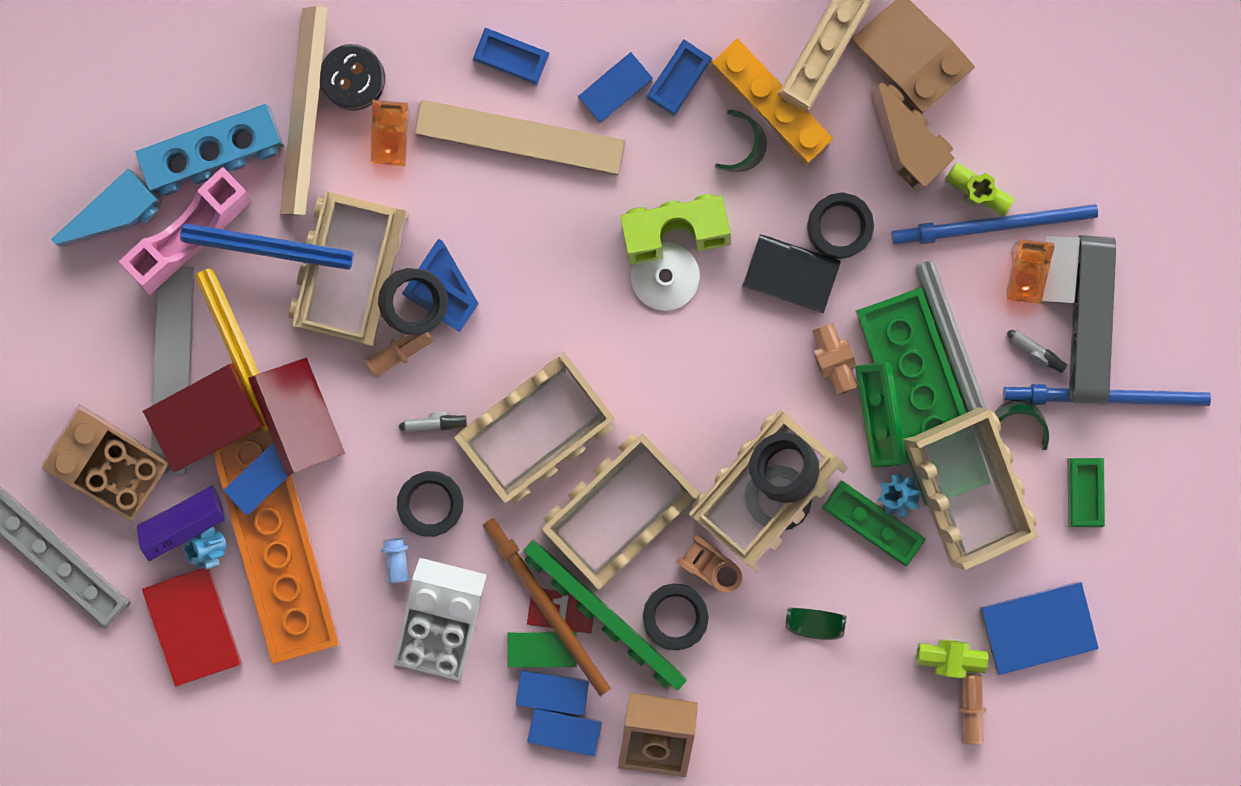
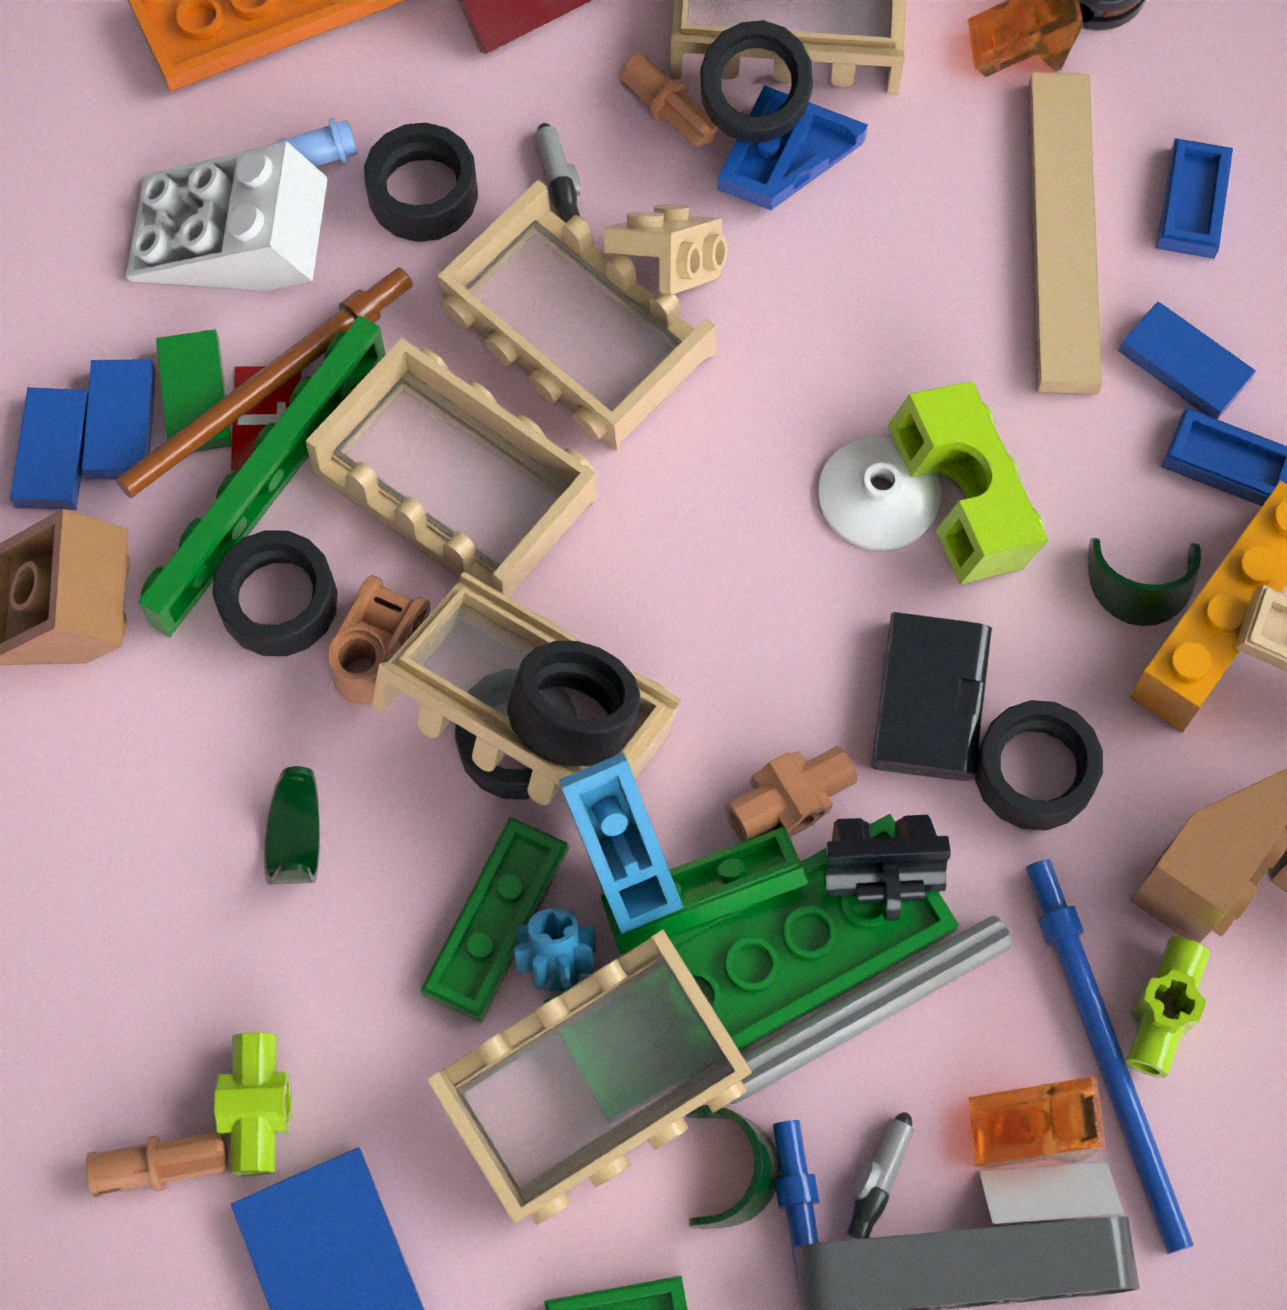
camera: 80 degrees right, 20 degrees down
none -> dark azure slope [559,753,684,934]
none -> tan bracket [604,204,727,294]
none -> black hips [824,814,951,921]

